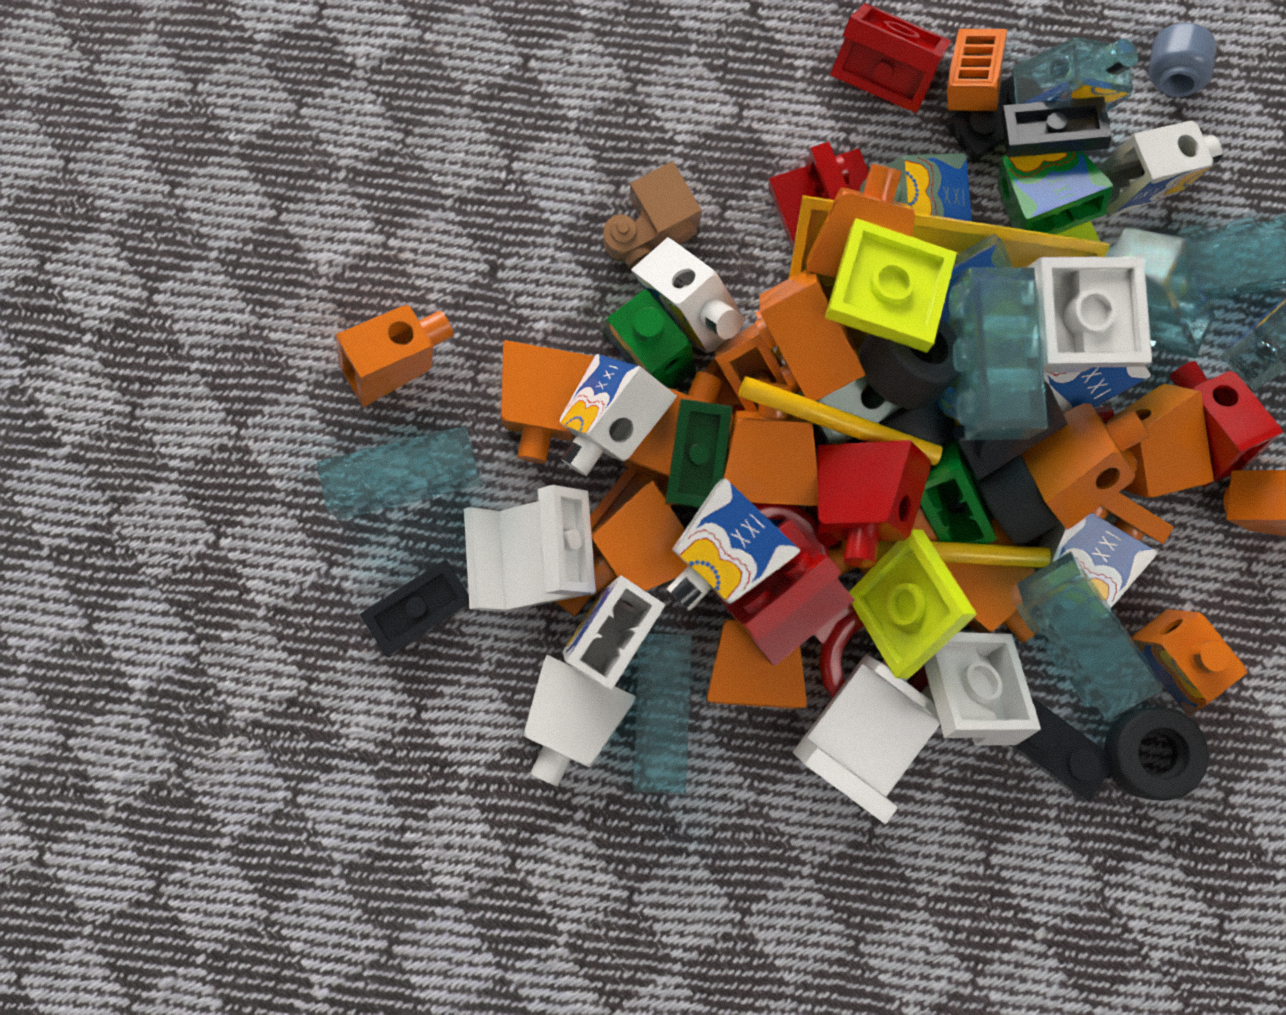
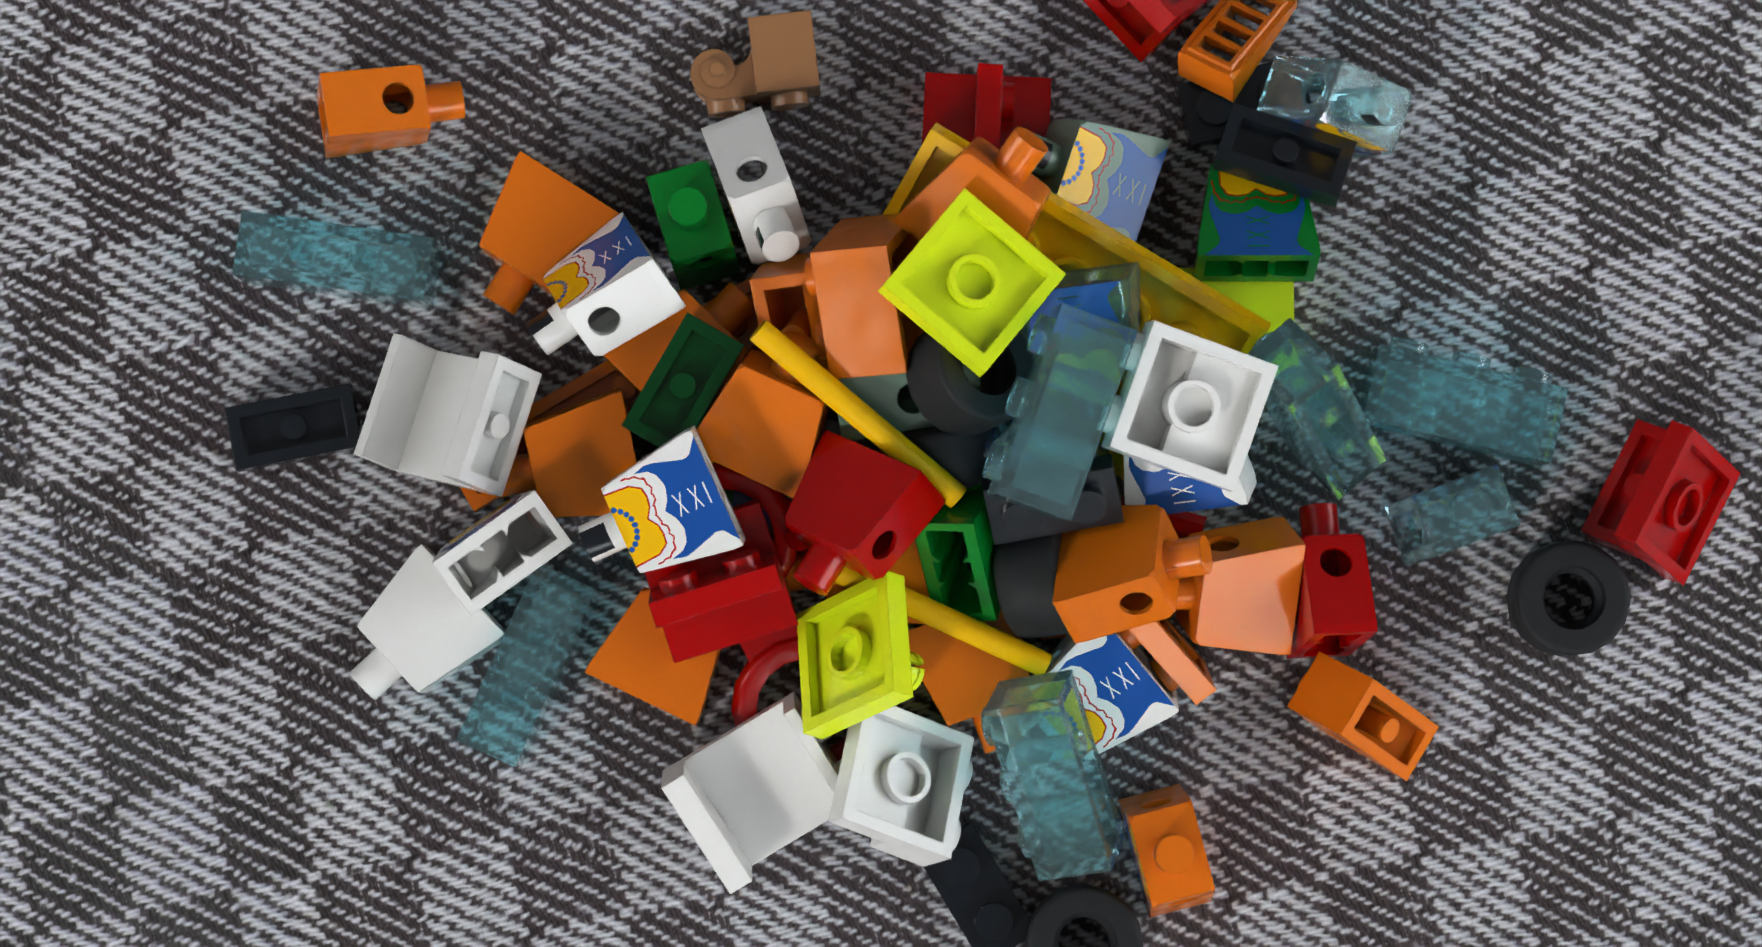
camera: 20 degrees right, 5 degrees up
white torso [1098,121,1222,217] -> none
sand blue head [1148,22,1217,97] -> none

